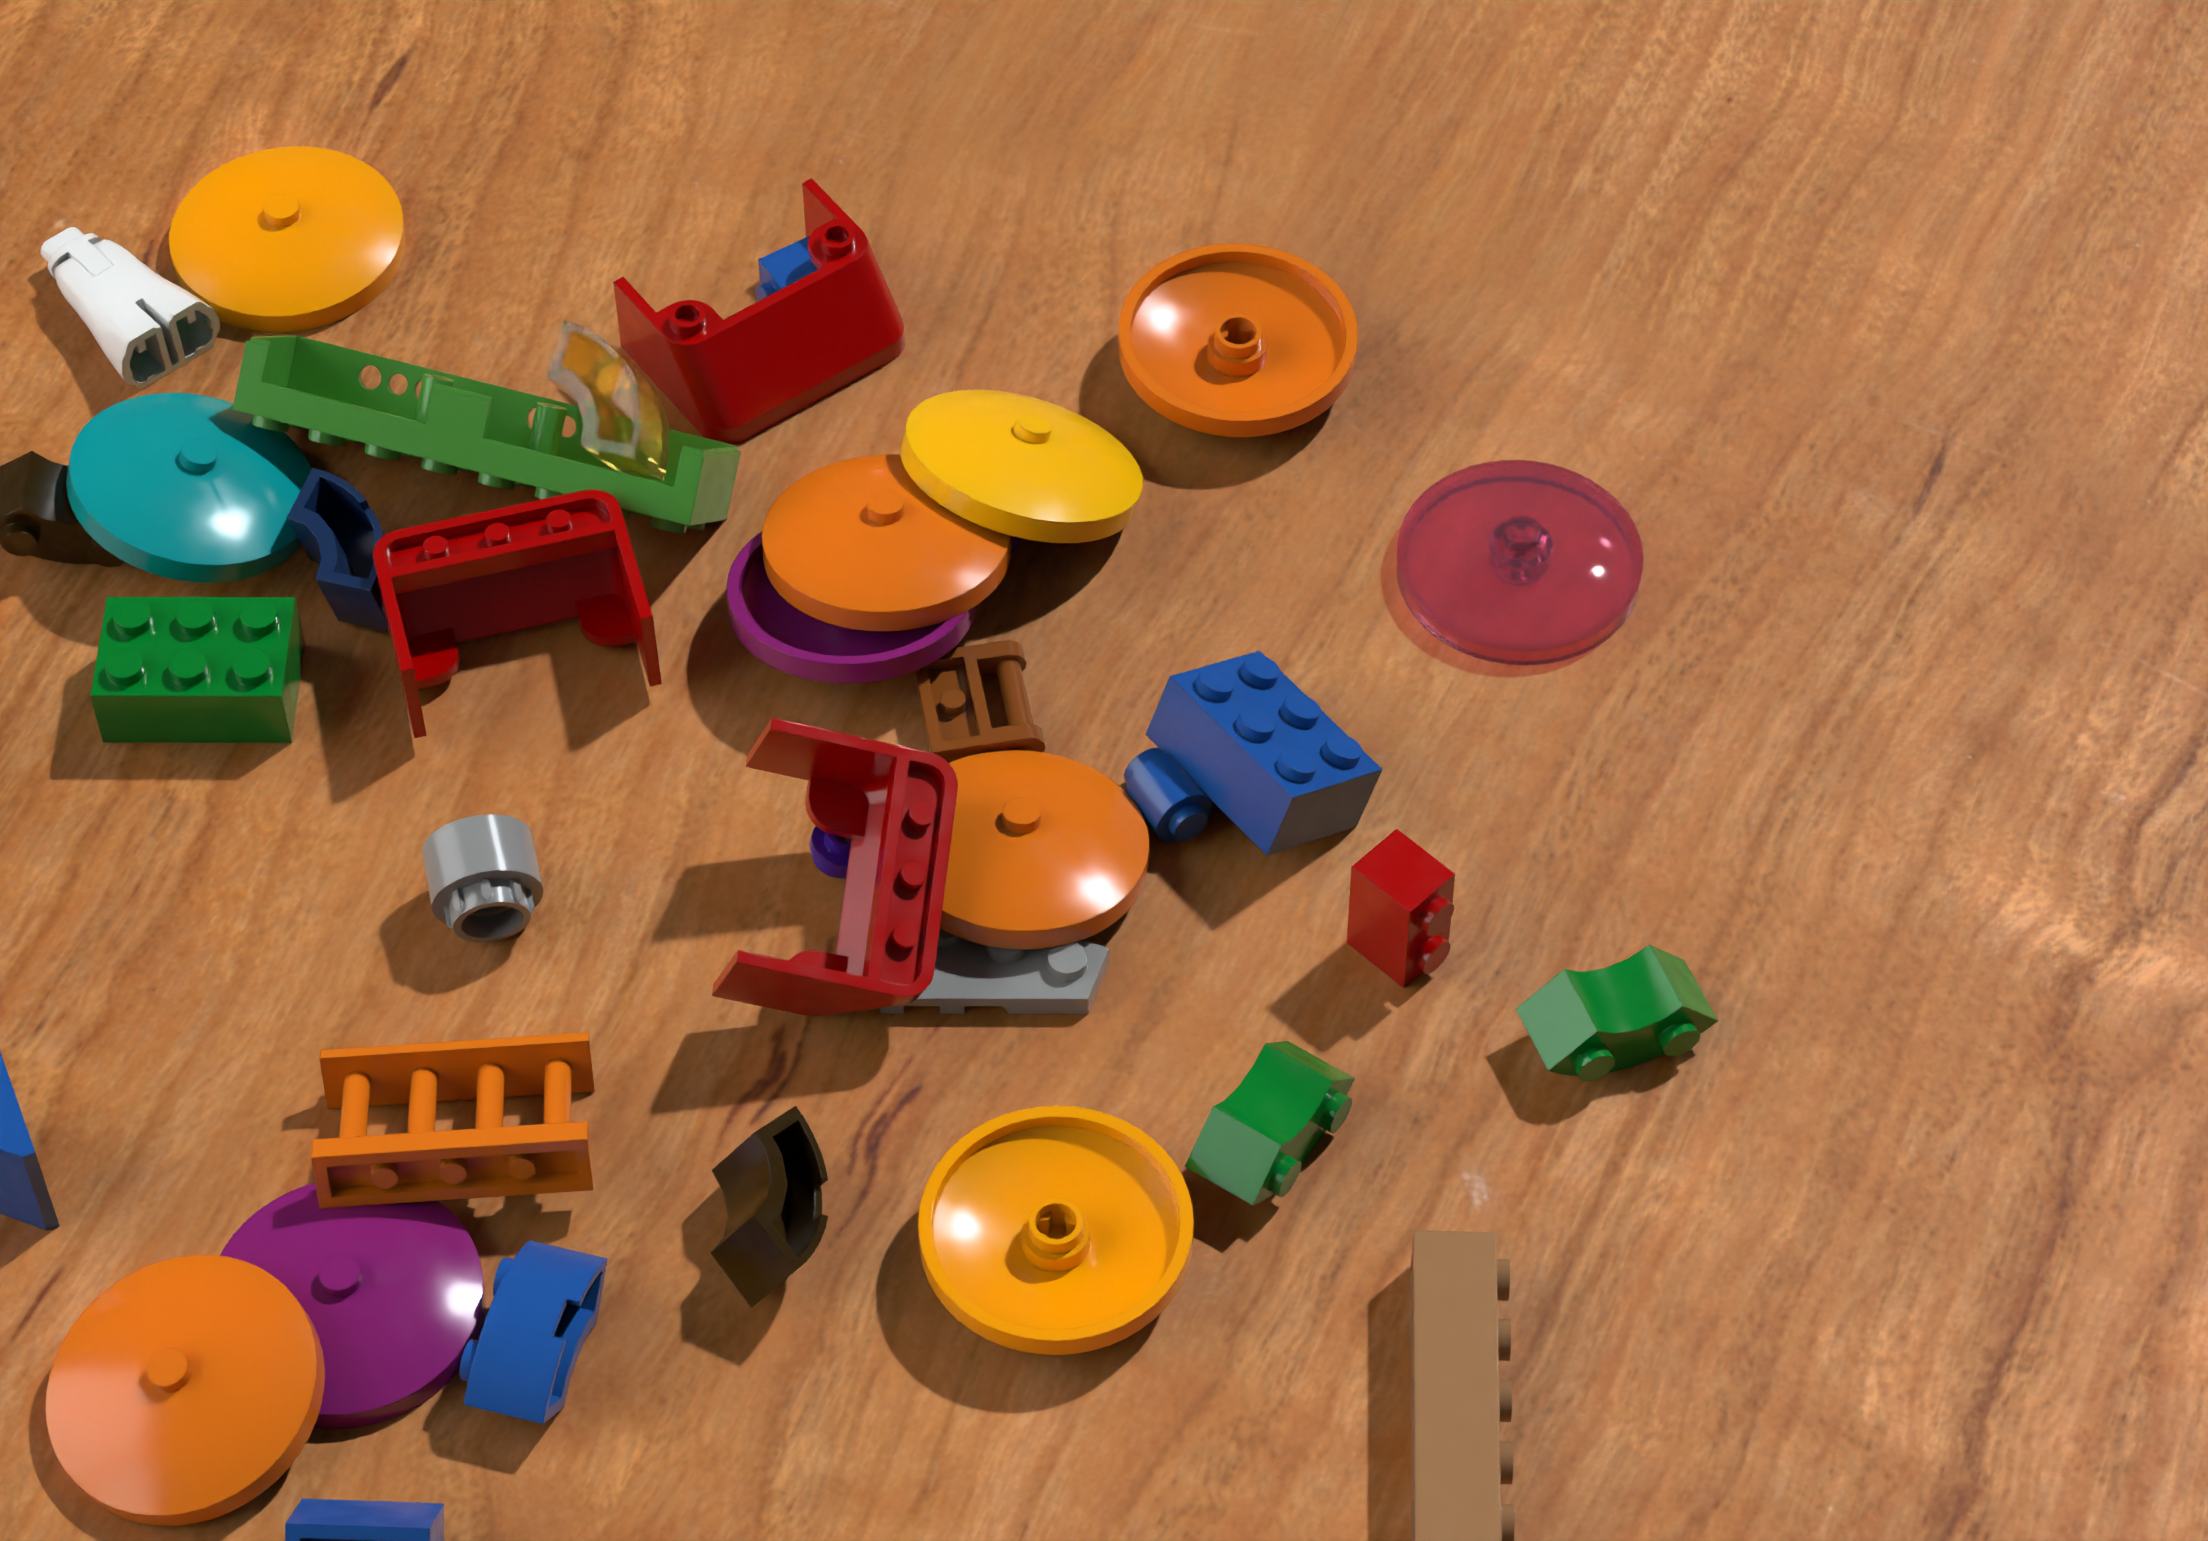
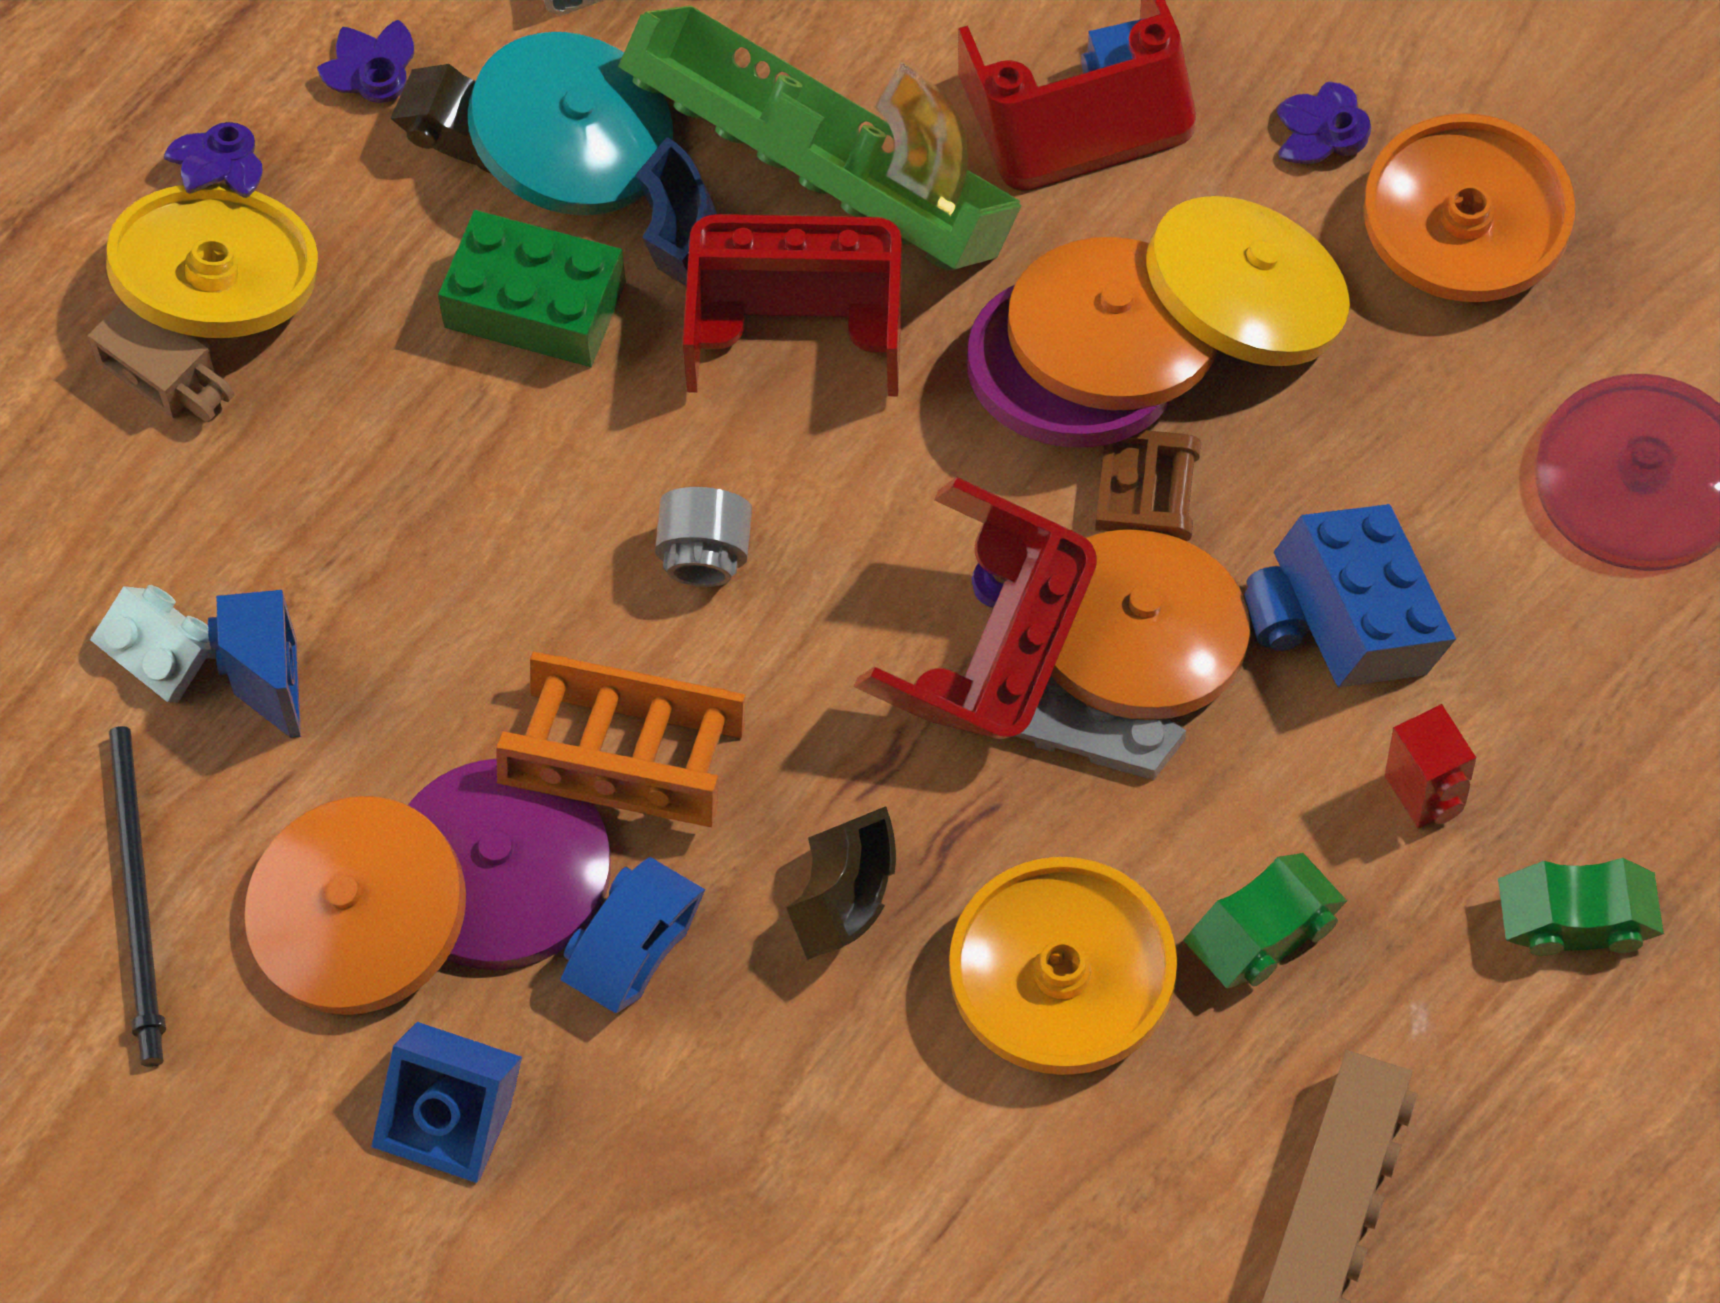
camera: 20 degrees right, 10 degrees up
none -> dark purple plate [1276,82,1371,164]

